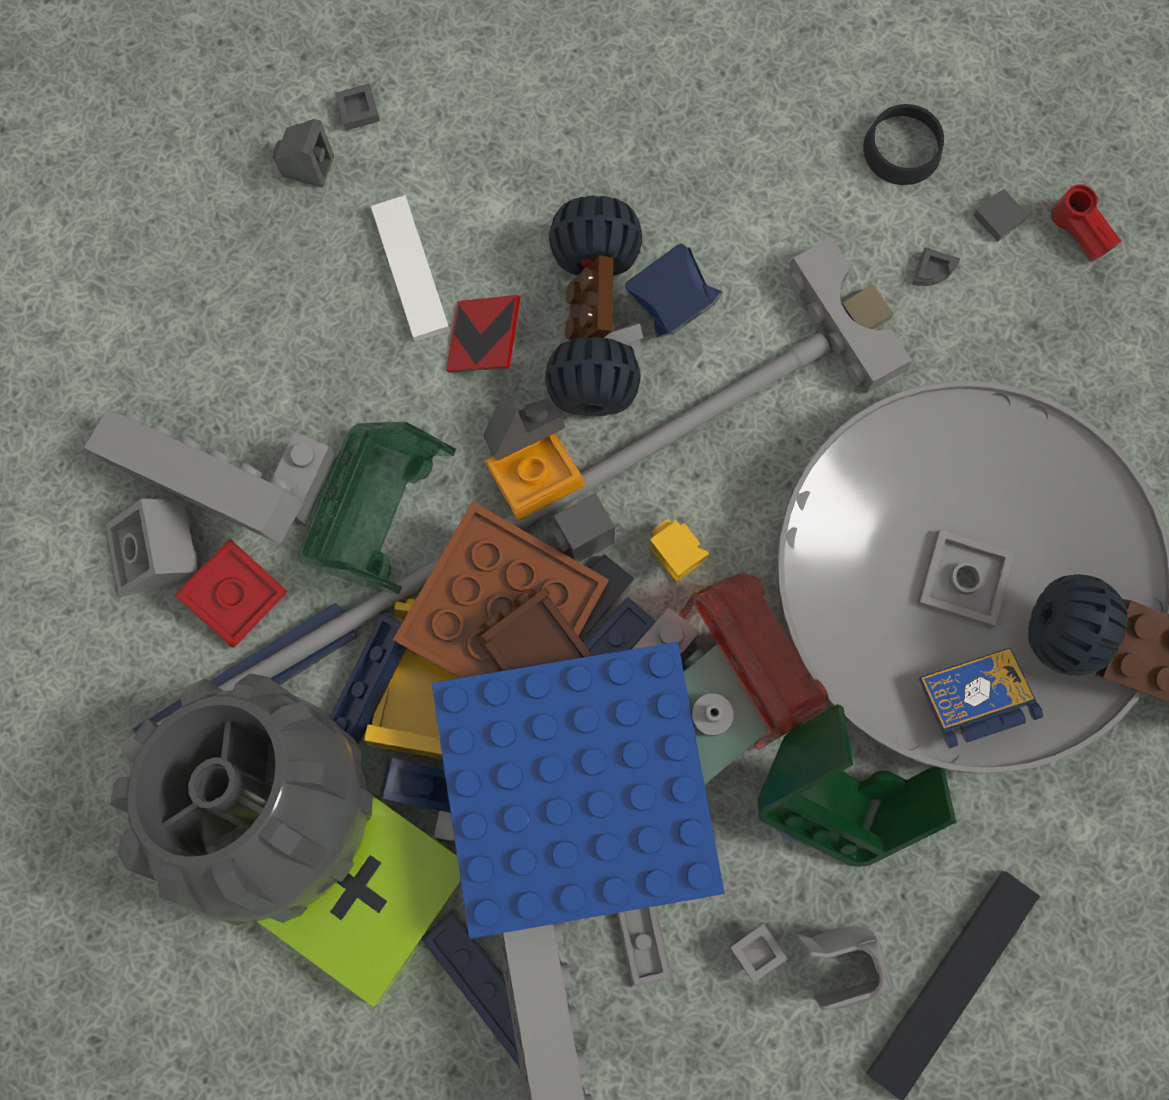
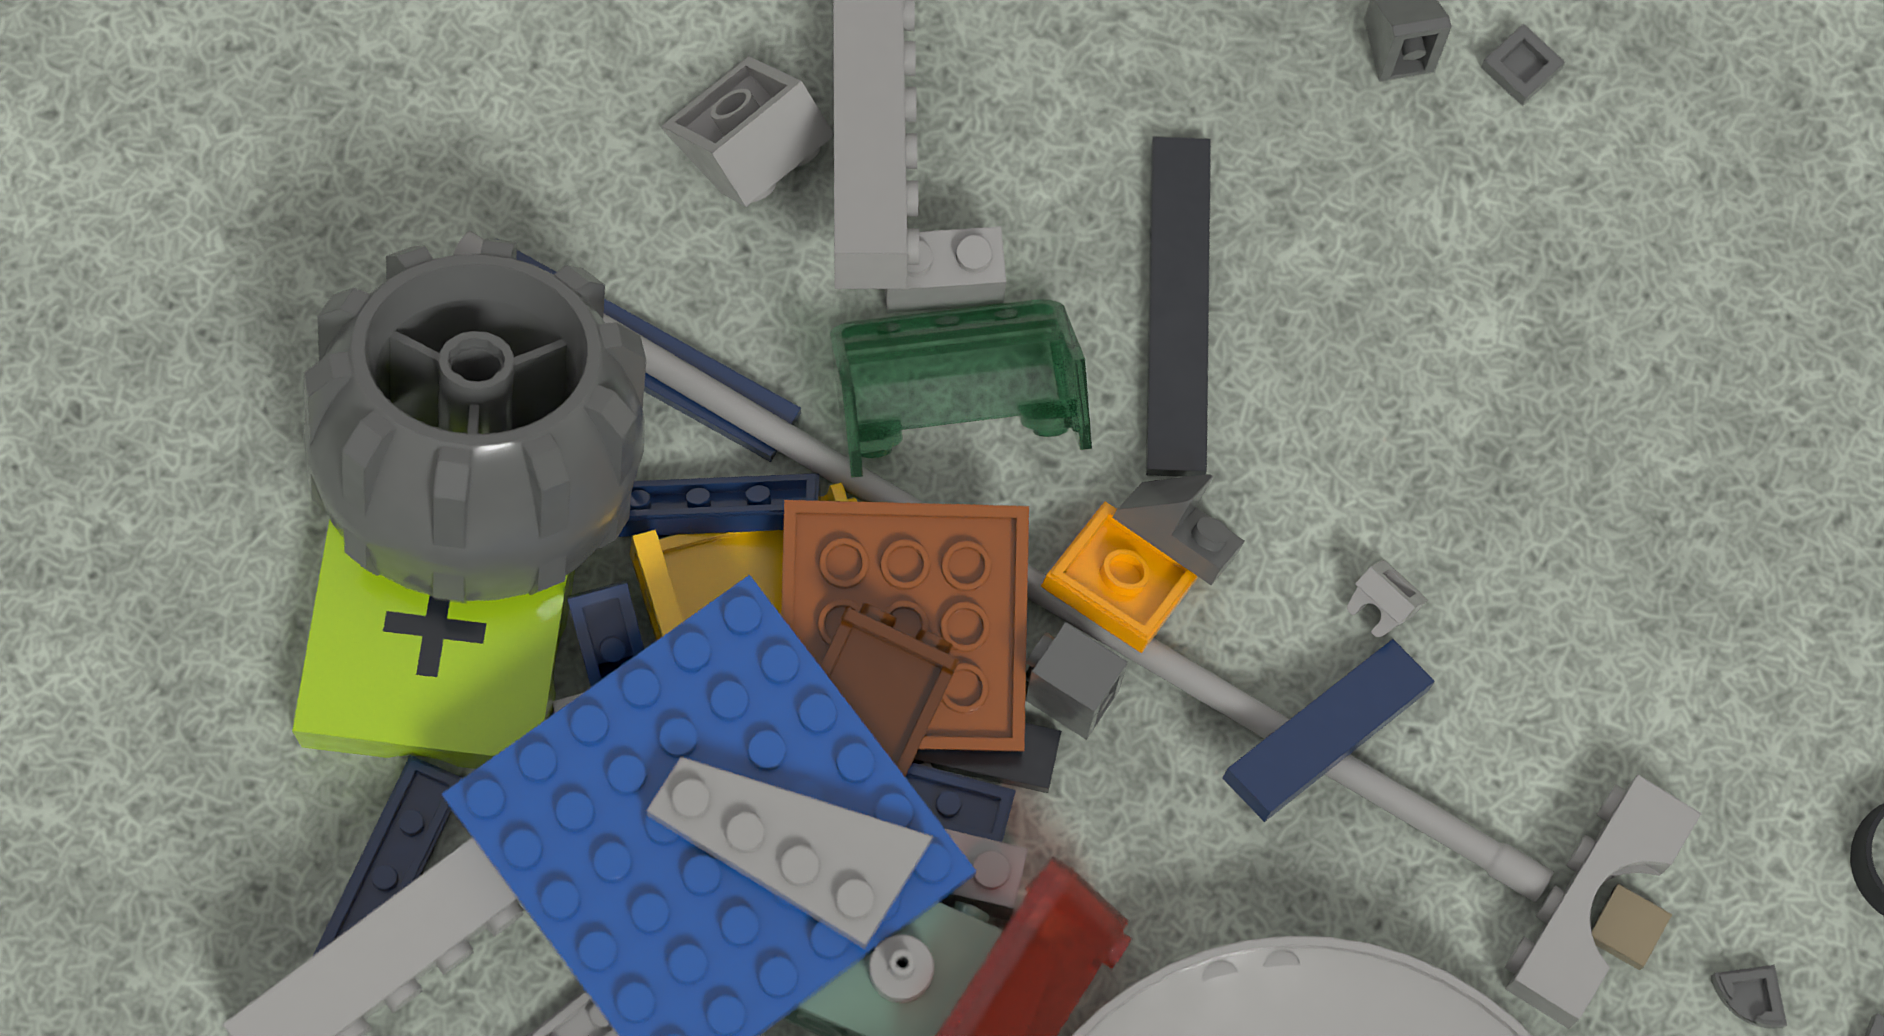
camera: 55 degrees right, 5 degrees down
red tile [174,538,288,648] -> none
white tile [371,195,450,342] -> none
red piece [446,295,521,372] -> none
black plate [545,195,642,416] -> none
dark blue piece [625,244,723,338] -> none
yellow window [648,519,709,583] -> none
none -> light grey wing [647,757,933,949]
none -> black tile [1146,136,1211,477]
none -> dark blue tile [1222,639,1435,822]

